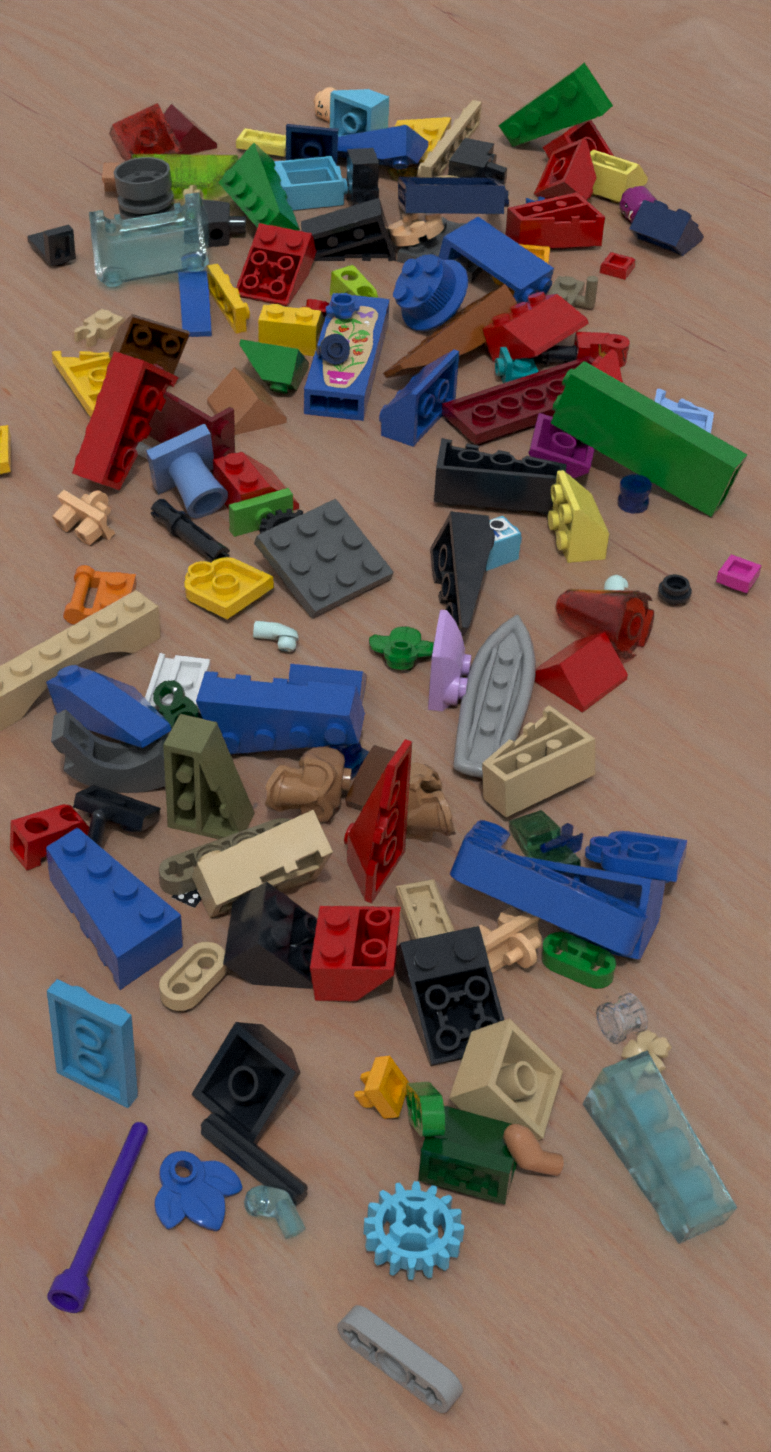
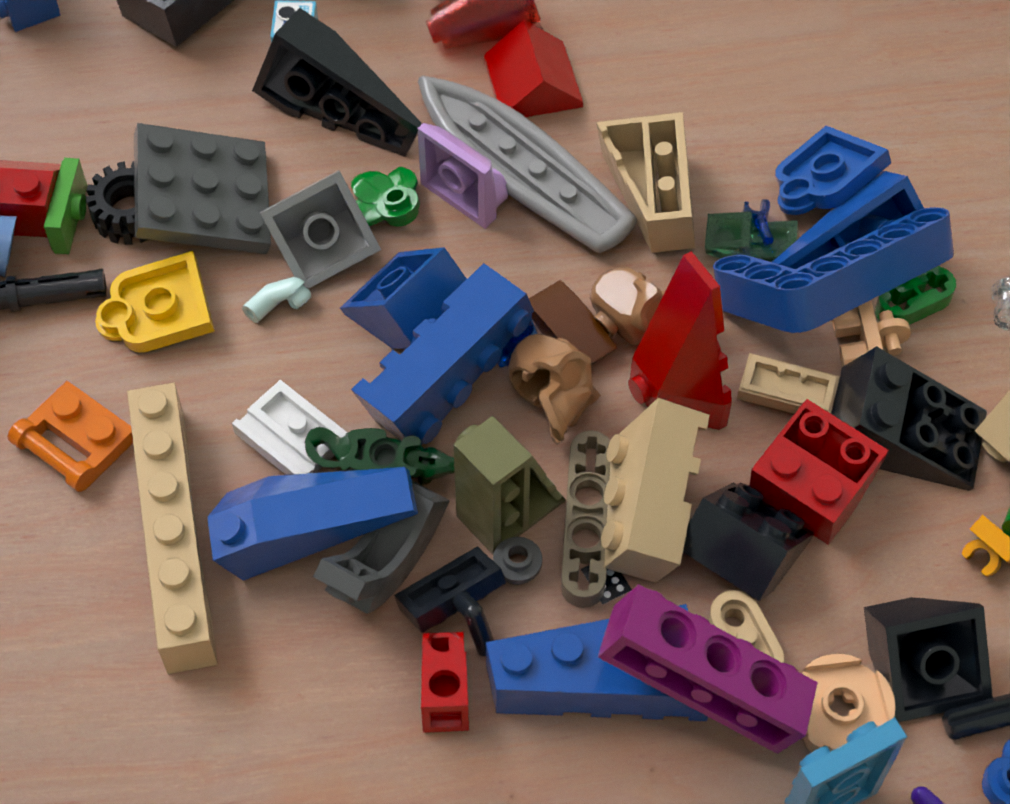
camera: 55 degrees left, 15 degrees up
none -> light grey slope [260,170,381,289]
none -> dark grey plate [493,537,542,585]
none -> magenta brick [598,584,818,754]
none -> light nougat plate [802,654,895,752]

